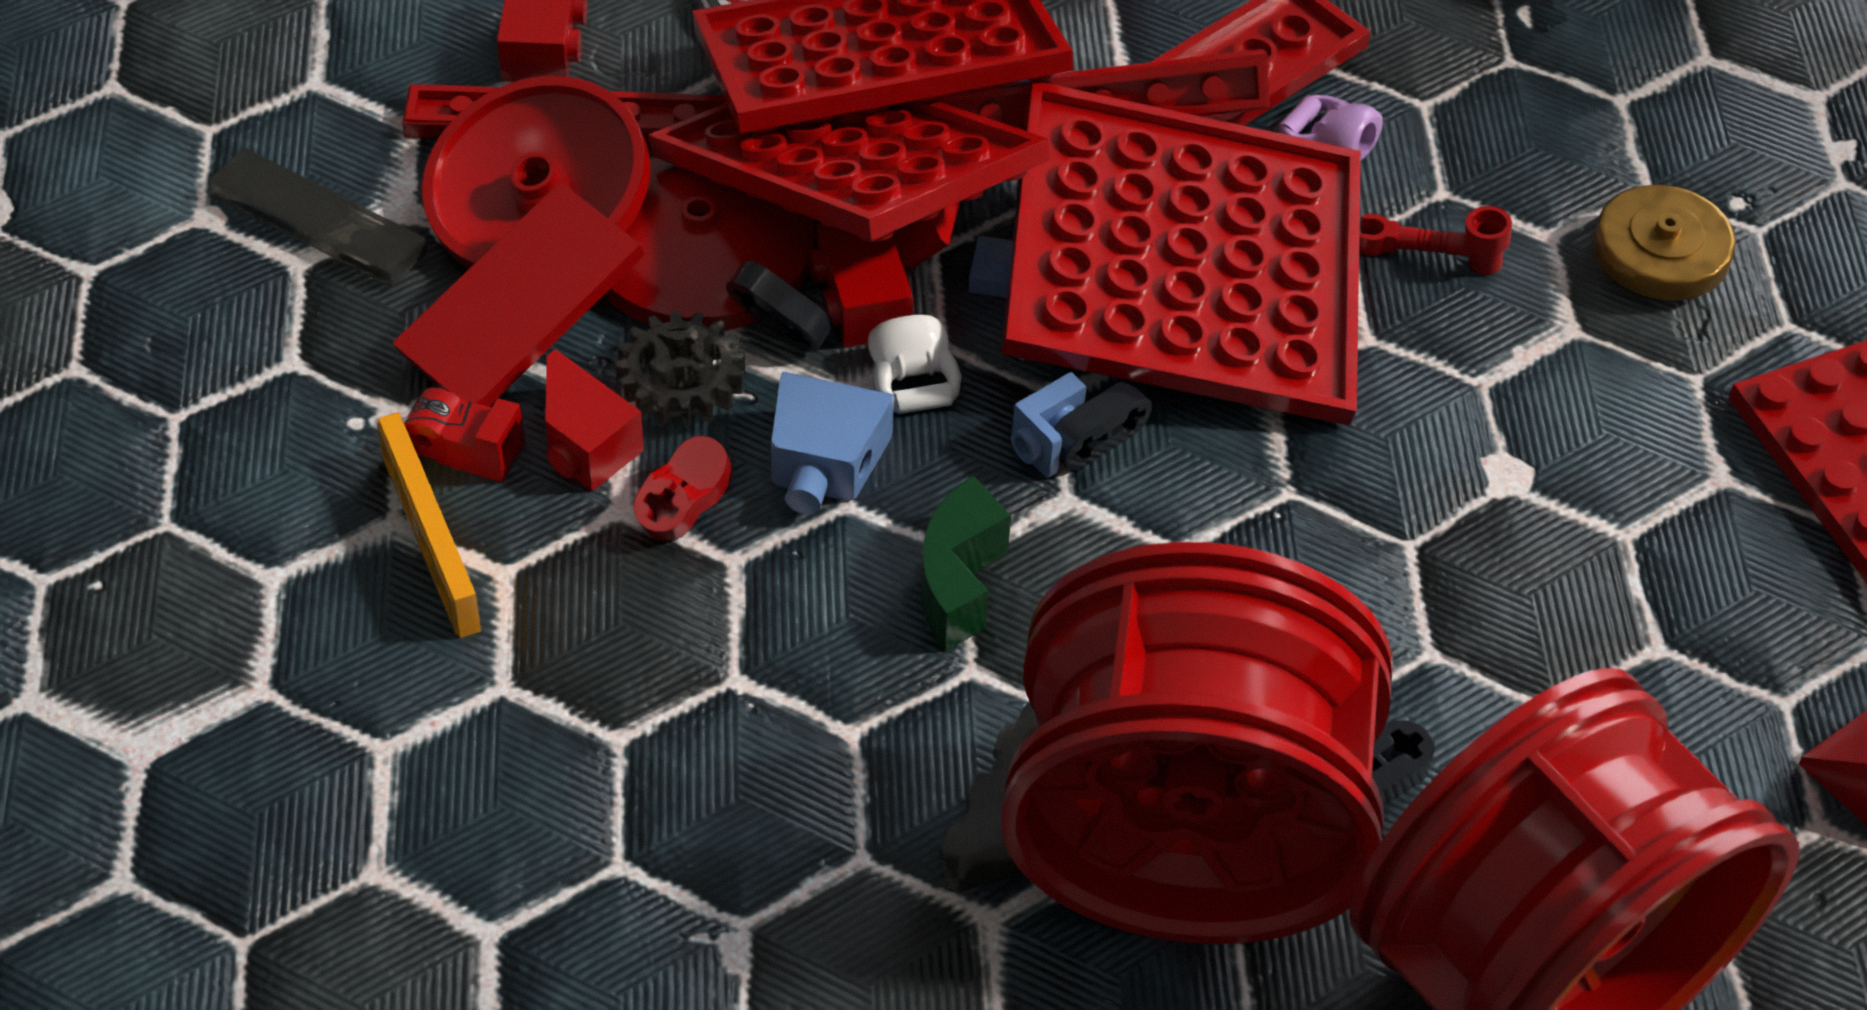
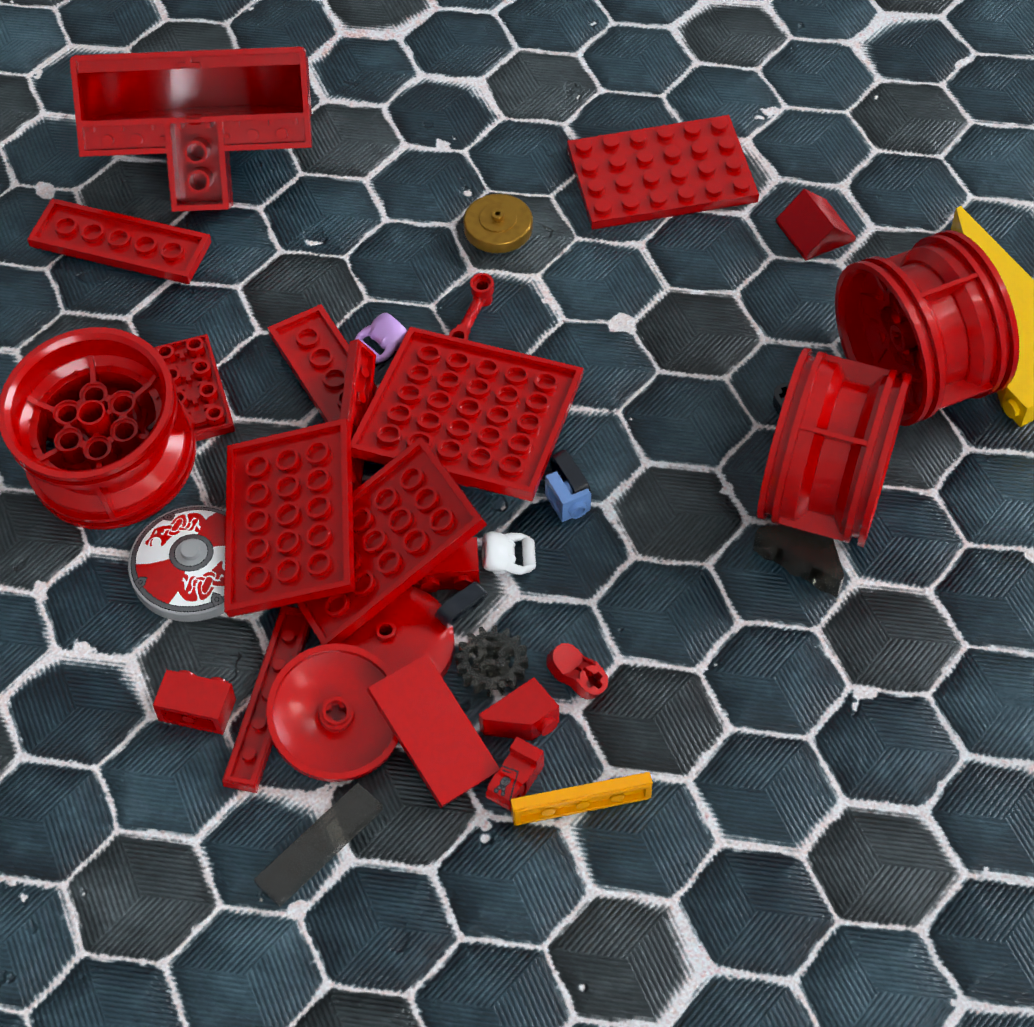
camera: 75 degrees left, 5 degrees up
medium blue torso [771,371,894,514] -> none
dark green brick [921,476,1011,652] -> none

